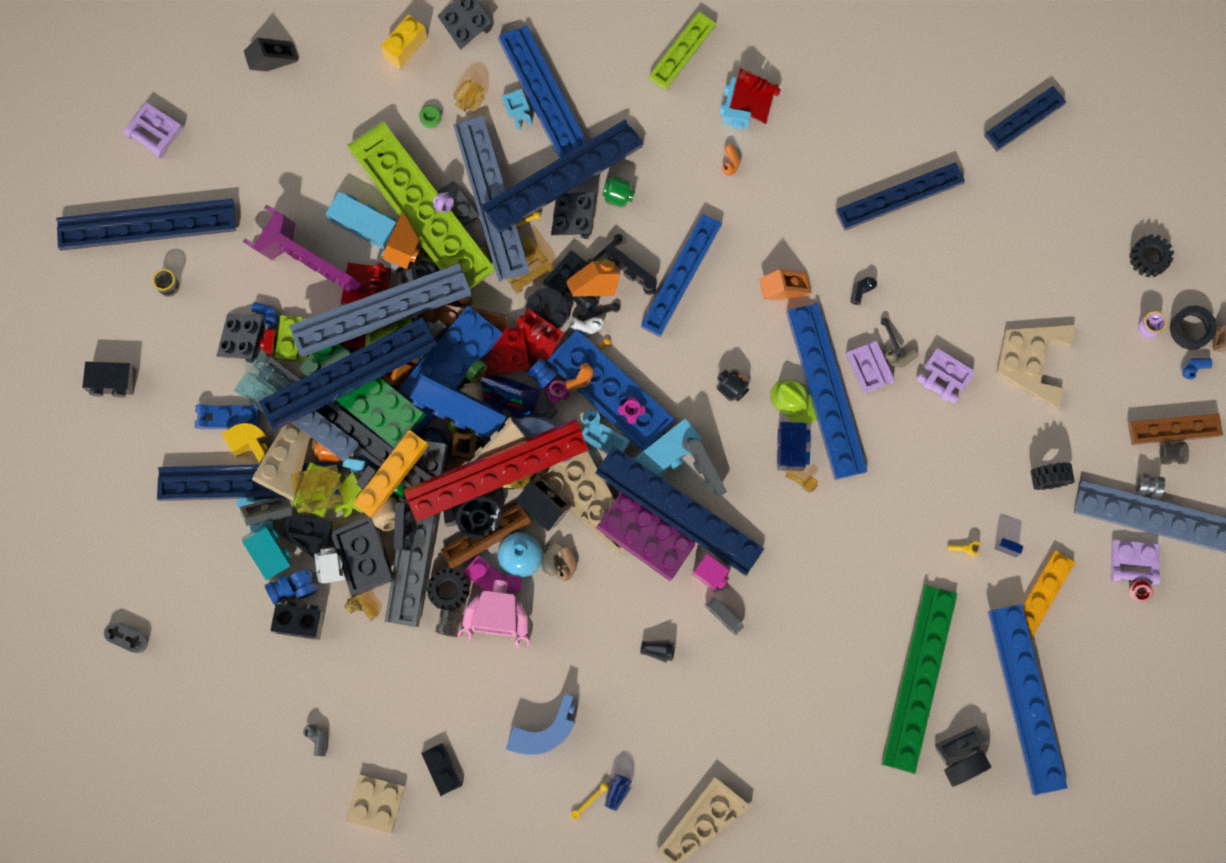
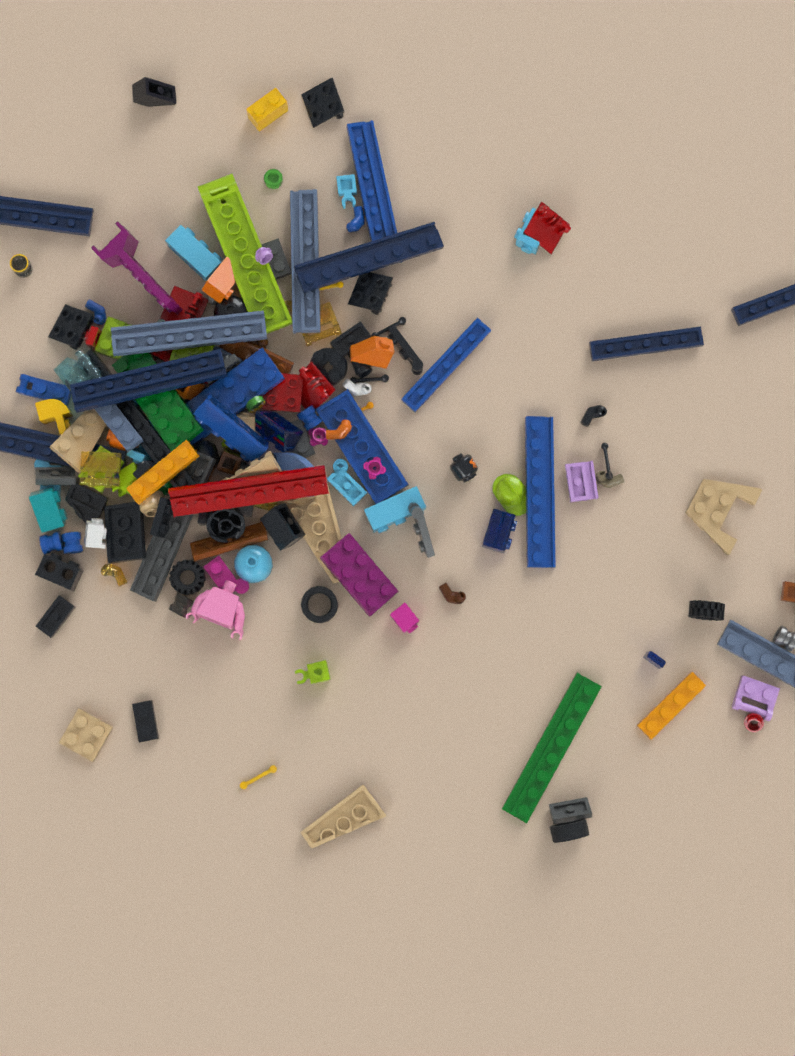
camera: 10 degrees right, 5 degrees up
lavender plate [124,102,183,158] -> none
dark grey arm [303,724,327,757] -> none
clear yellow head [453,79,485,112] -> none
medium blue arch [506,694,576,756] -> none
dark tan arm [541,541,562,576] -> none
medium nougat arm [557,547,577,581] -> none
dark blue plate [594,446,765,576] -> none
green head [602,176,635,208] -> none
clear blue cone [604,773,632,811] -> none
black cone [640,640,675,663] -> none
lime plate [649,12,716,91] -> none
dark grey beam [705,596,744,635] -> none
orange arm [722,144,741,176] -> none
orange slope [759,269,812,301] -> none
clear yellow hand [785,472,818,492] -> none
lavender plate [917,348,975,404] -> none
yellow hand [947,541,981,556] -> none
blue plate [987,604,1068,796] -> none
none -> black plate [35,595,76,638]
none -> lime brick [295,660,331,684]
none -> black tyre [301,586,338,623]
none -> blue arm [346,206,365,233]
none -> reddish brown arm [439,583,466,604]

